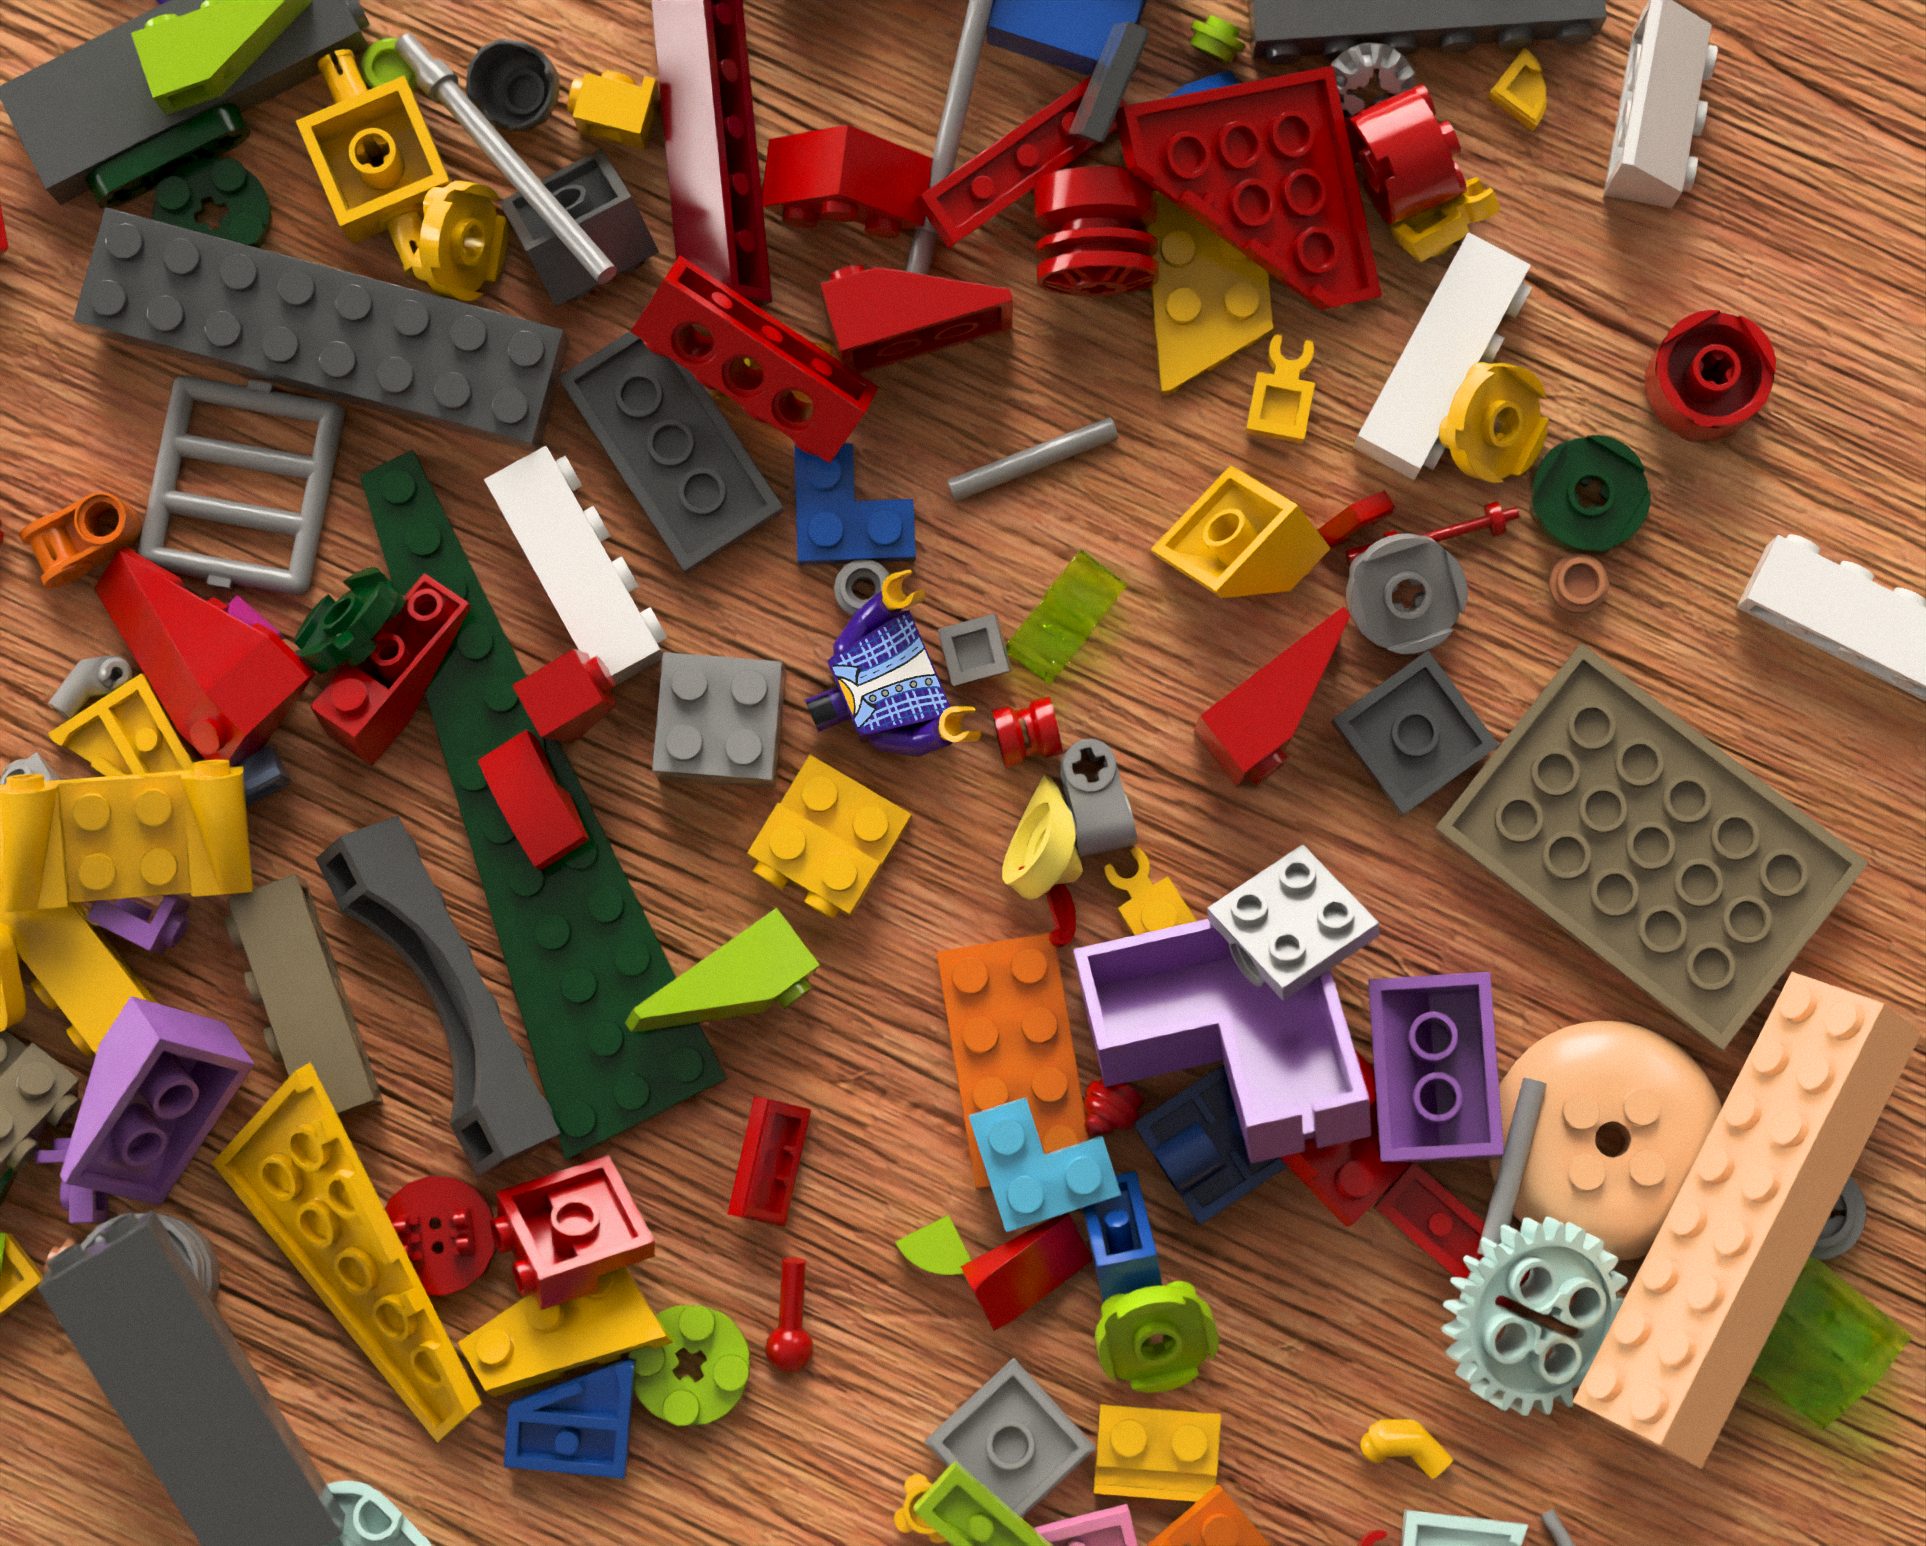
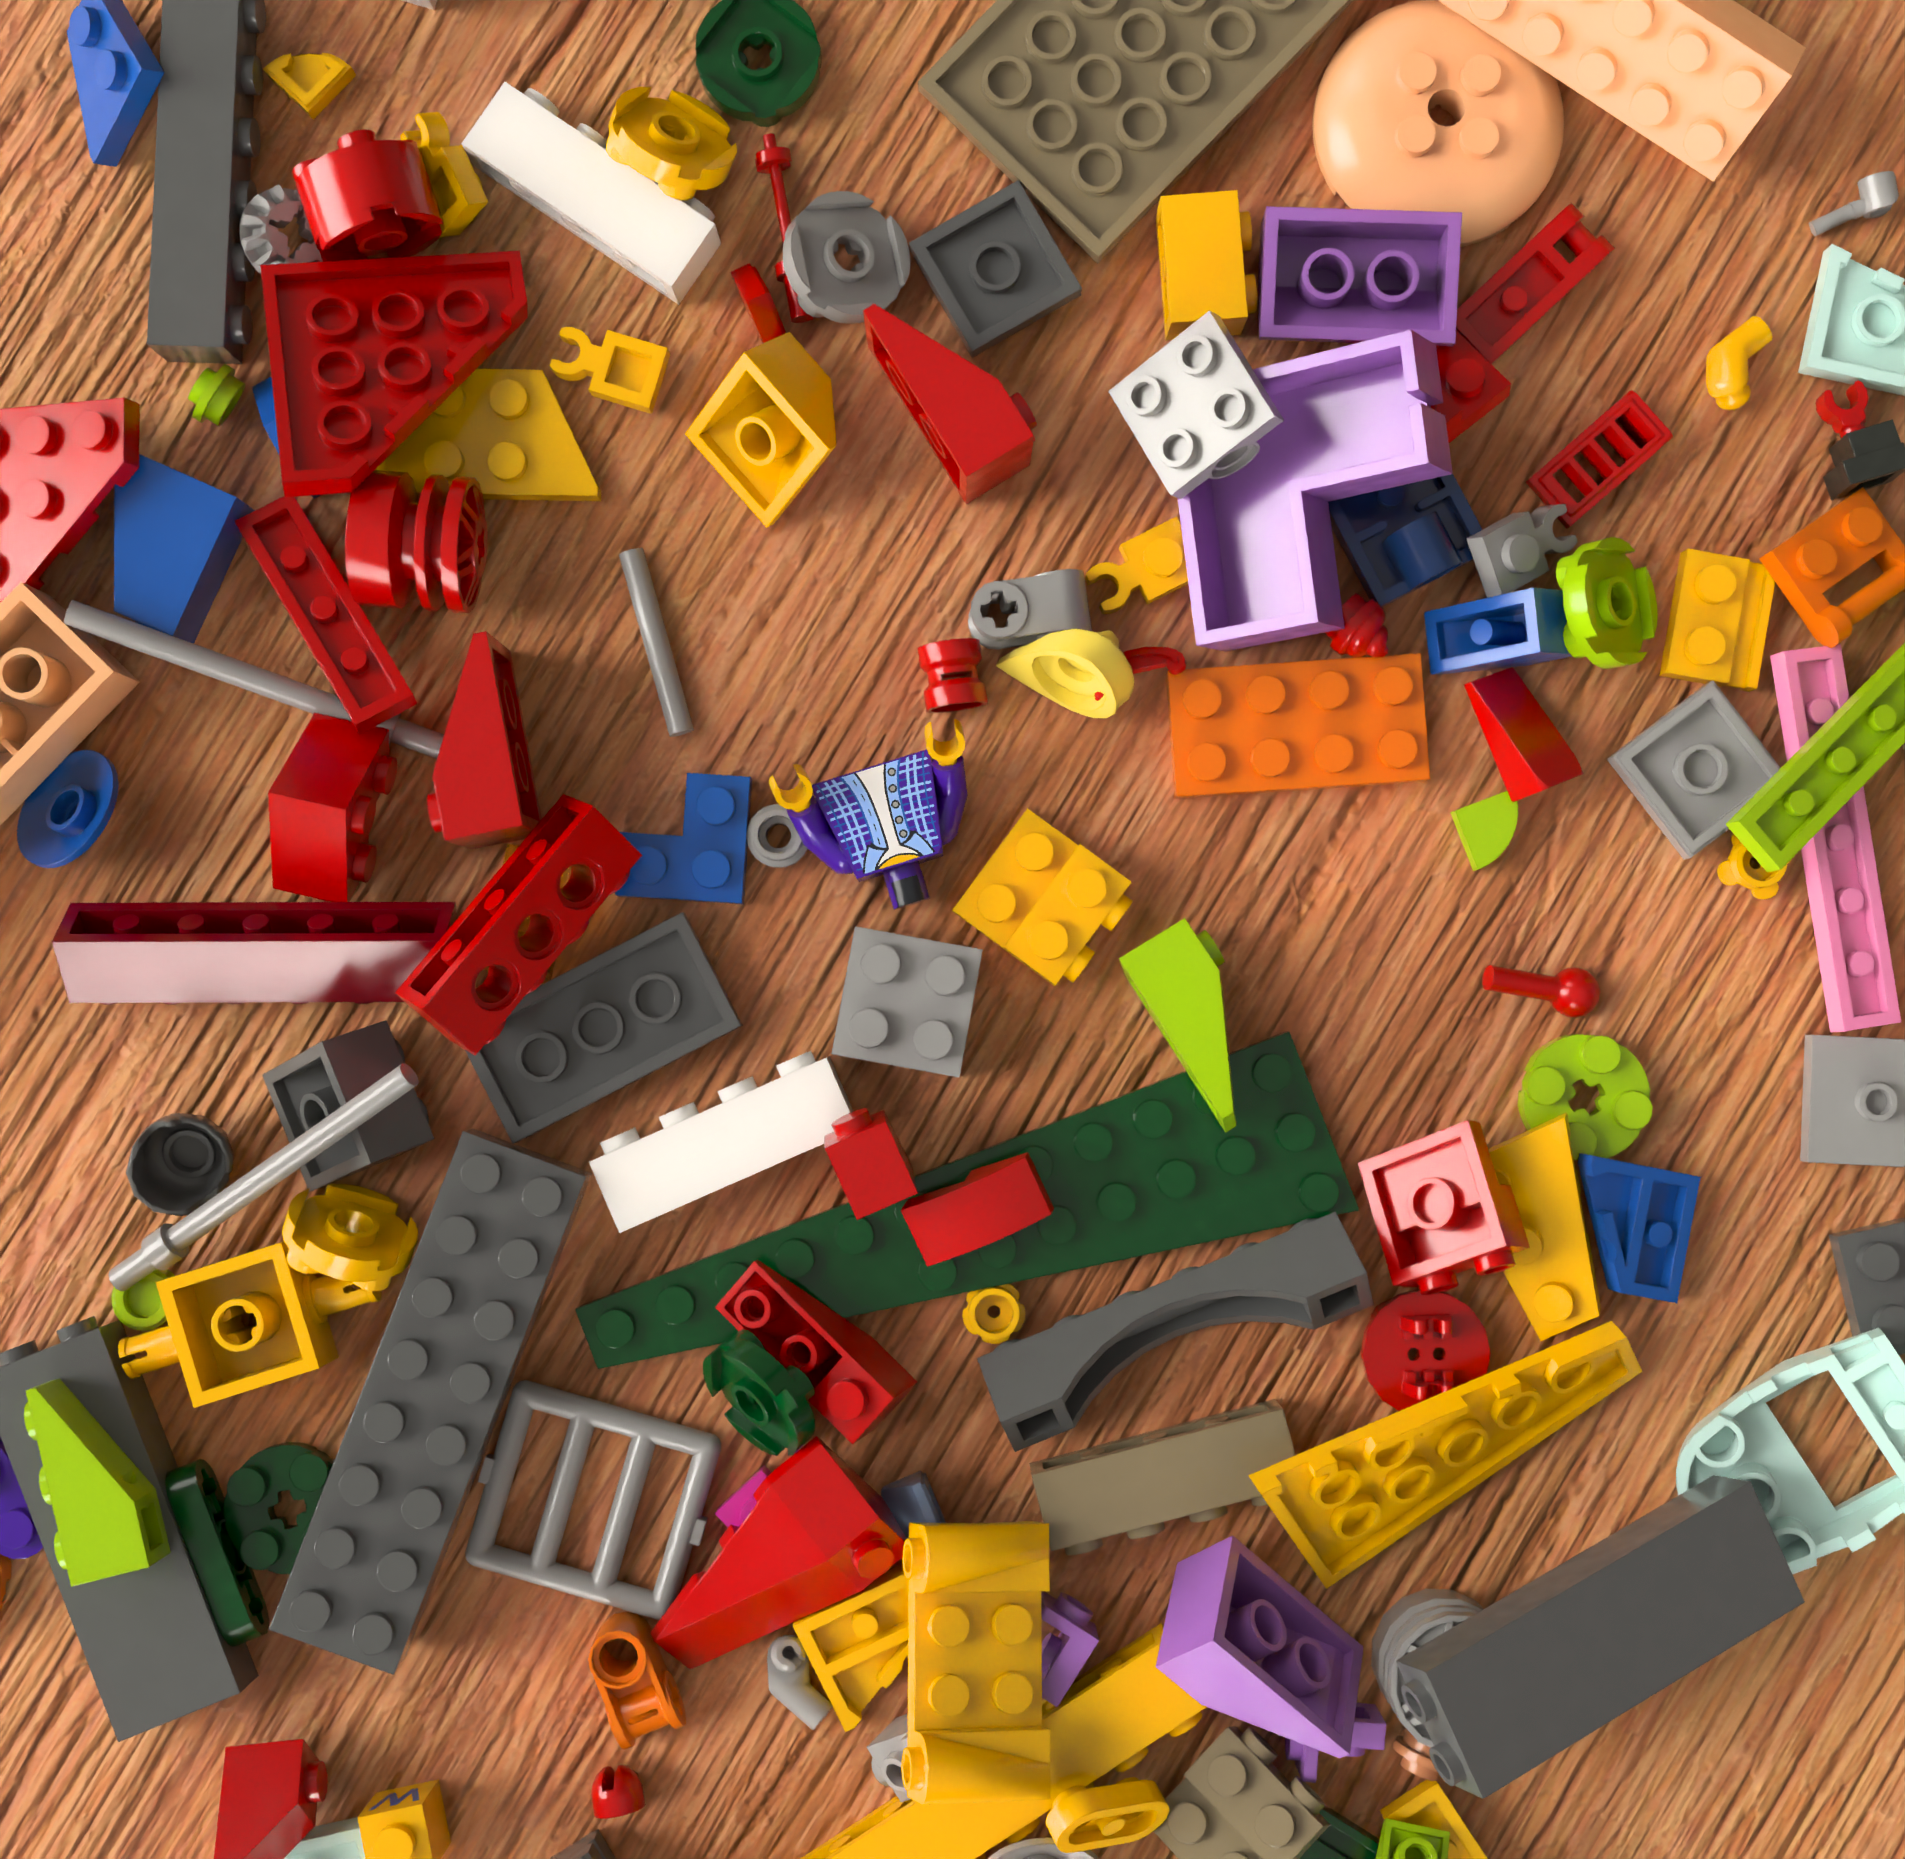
camera: 85 degrees left, 5 degrees up
yellow brick [567,71,661,150] -> none
red plate [727,1096,811,1227] -> none
light grey plate [938,614,1012,687] -> none
medium azure plate [968,1097,1121,1232] -> none
clear neon green slope [1006,549,1128,686] -> none
dark grey tile [1068,21,1149,142] -> none
light aqua gear [1442,1217,1628,1416] -> none
light grey bar [1477,1078,1547,1256] -> none
nougat plate [1549,554,1609,614] -> none
none -> yellow plate [962,1284,1026,1344]
none -> yellow brick [1156,190,1257,341]
none -> light grey plate [1466,504,1578,598]
none -> red slope [1526,390,1673,529]

